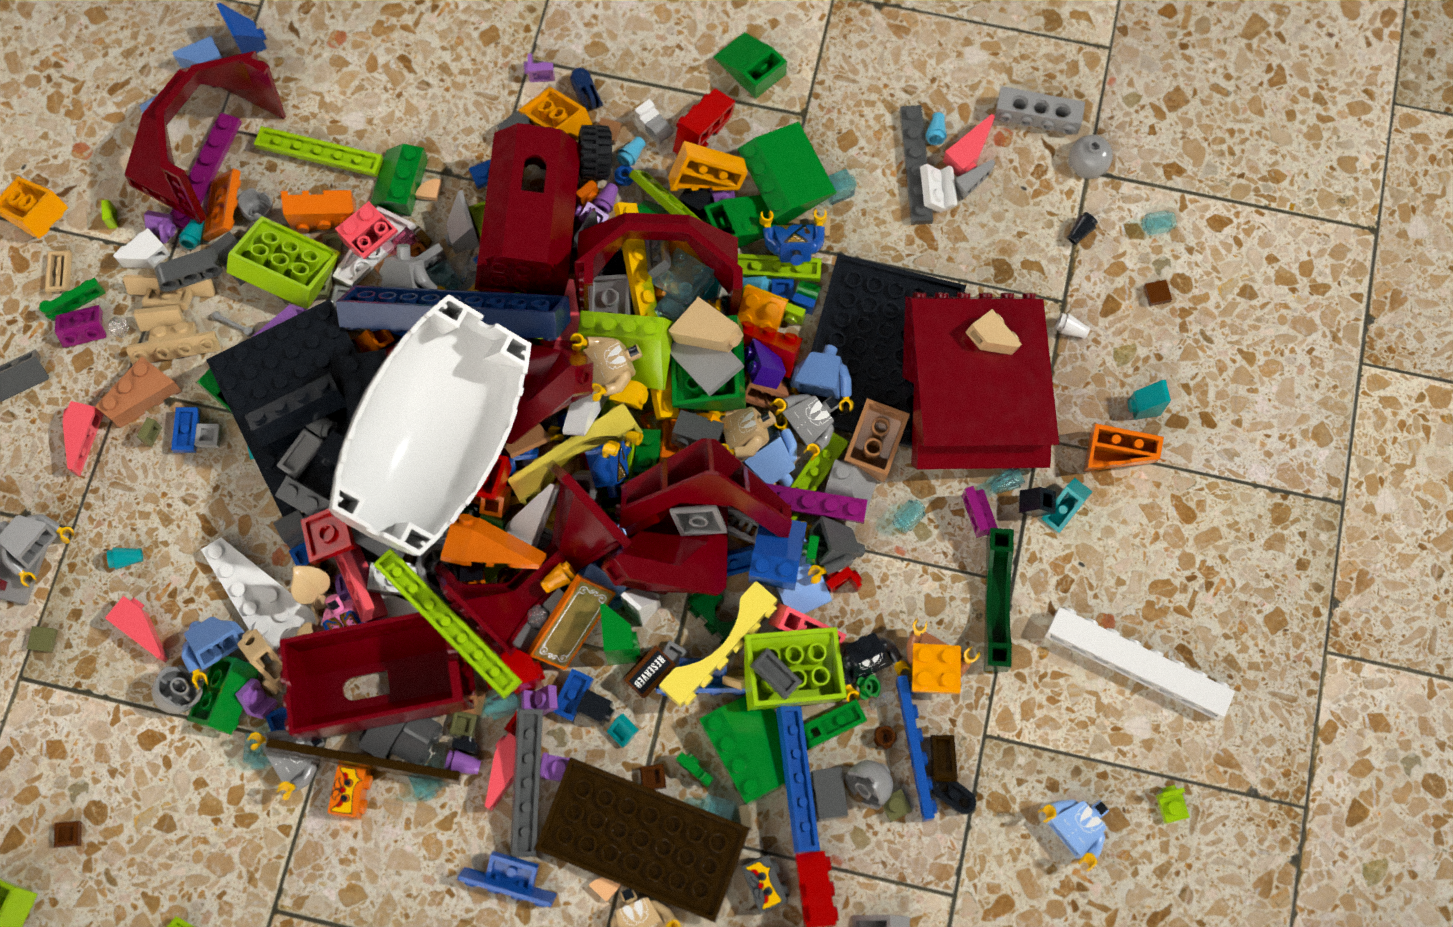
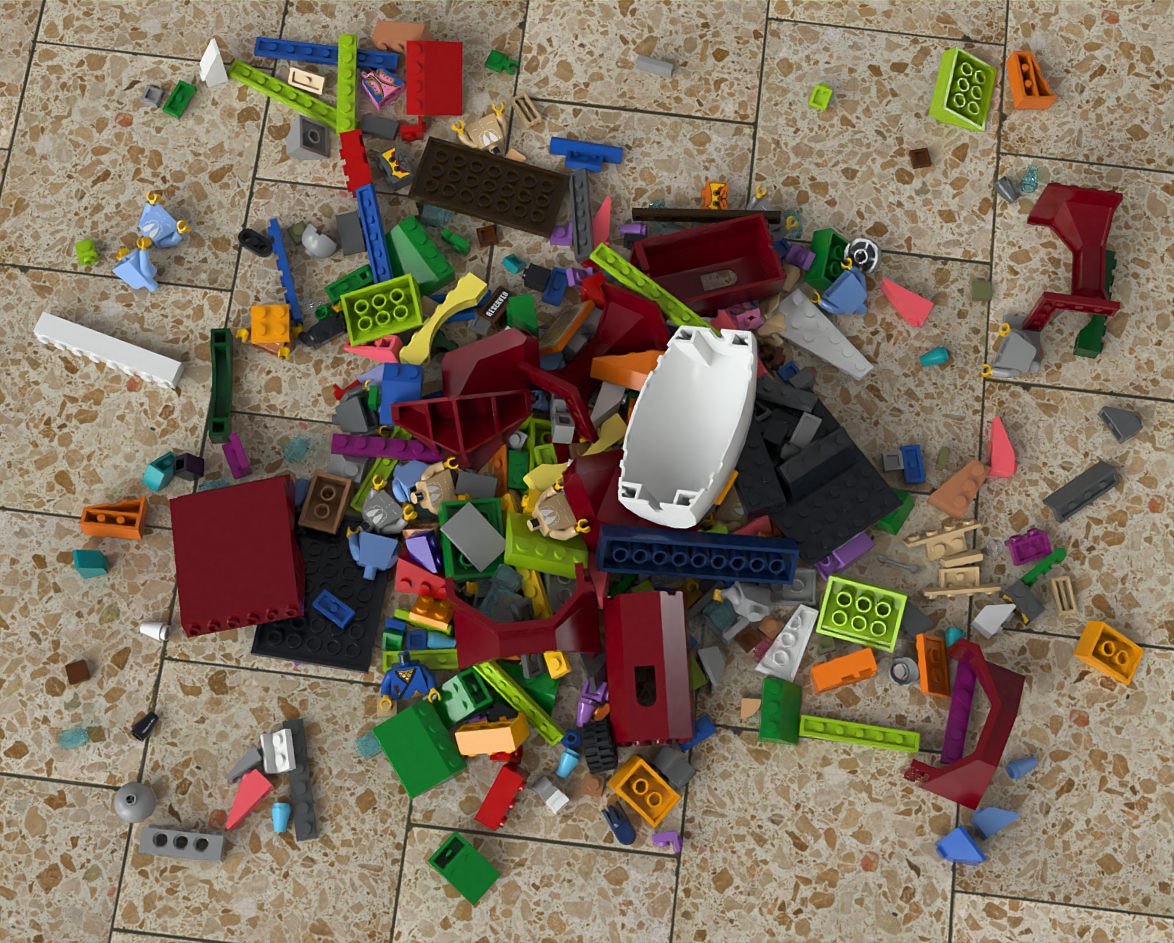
camera: 170 degrees right, 0 degrees up
lime tile [101,199,118,229] -> none
medium lavender bracket [144,210,176,244] -> none
dark grey beam [154,248,223,292] -> none
tan torso [237,629,283,684] -> none
red plate [301,508,356,565] -> none
coral slope [335,201,398,260] -> none
dark brown tile [412,226,432,247] -> none
clear plate [528,605,548,628] -> none
light orange cone [540,561,576,593] -> none
blue torso [585,431,643,498] -> none
tan slope [668,297,744,353] -> none
dark grey tile [750,648,802,700] -> none
reddish brown plate [874,725,897,749] -> none
dark brown tile [930,735,958,782] -> none
tan slope [966,309,1022,355] -> none
none -> light blue torso [112,236,159,292]
none -> medium blue cone [295,477,311,507]
none -> blue plate [312,589,356,629]
none -> dark grey brick [1001,579,1046,626]

